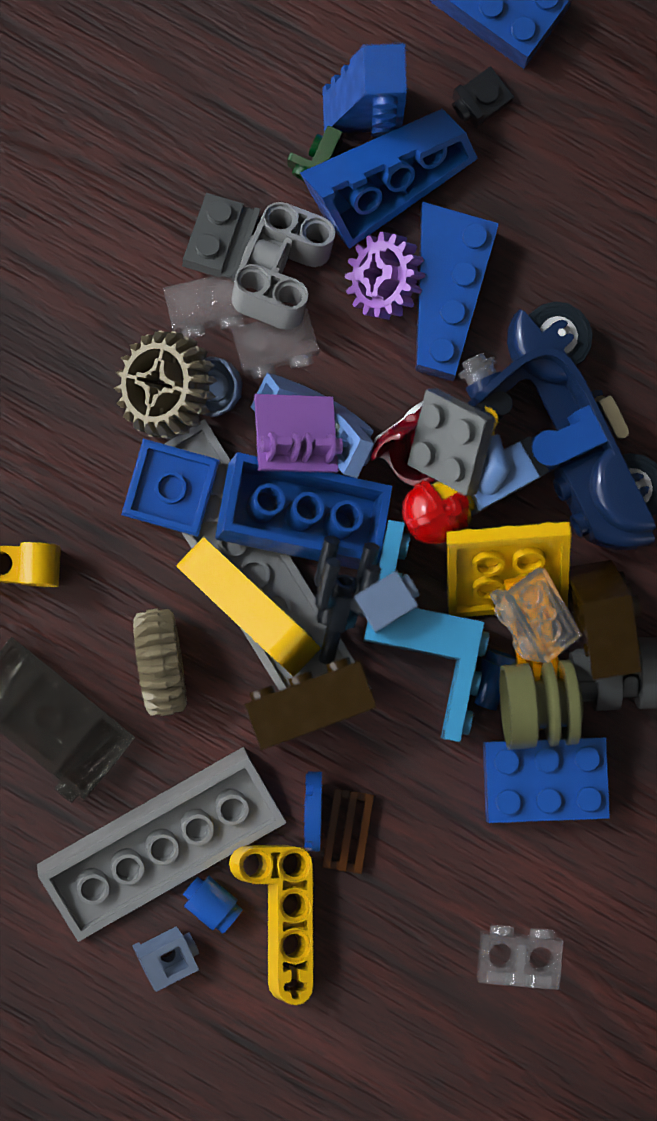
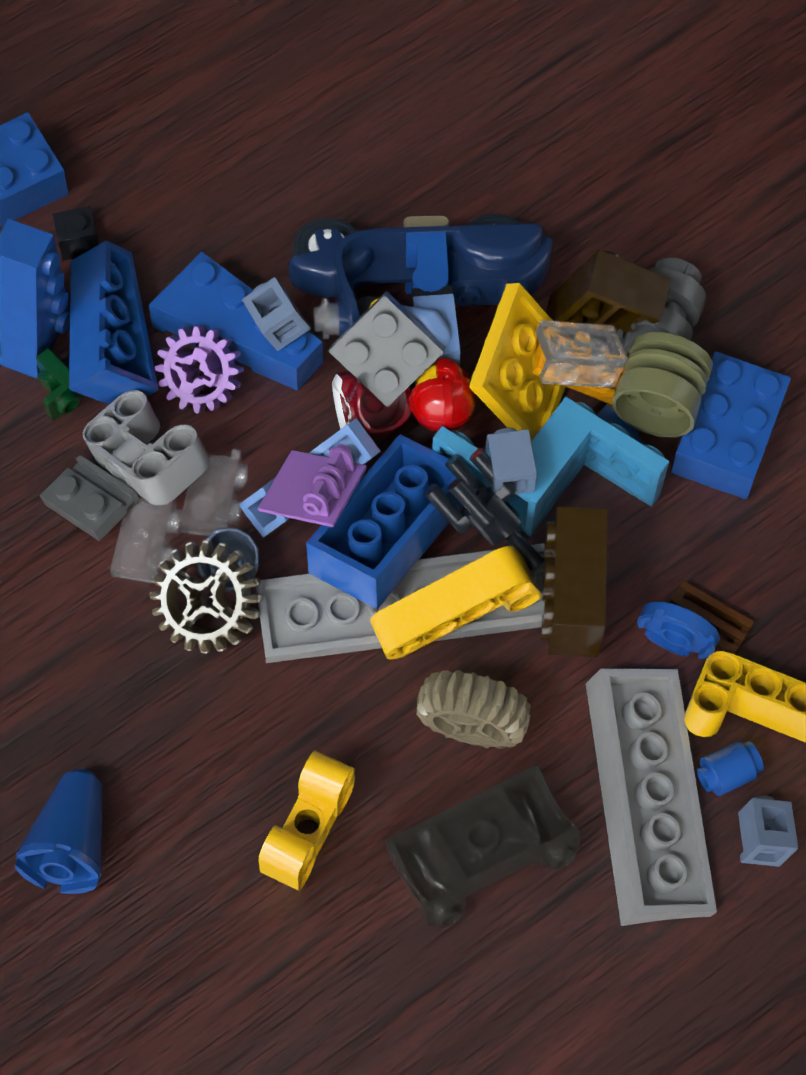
camera: 70 degrees left, 20 degrees down
blue tile [121,438,220,537] -> none
none -> sand blue brick [242,277,311,351]

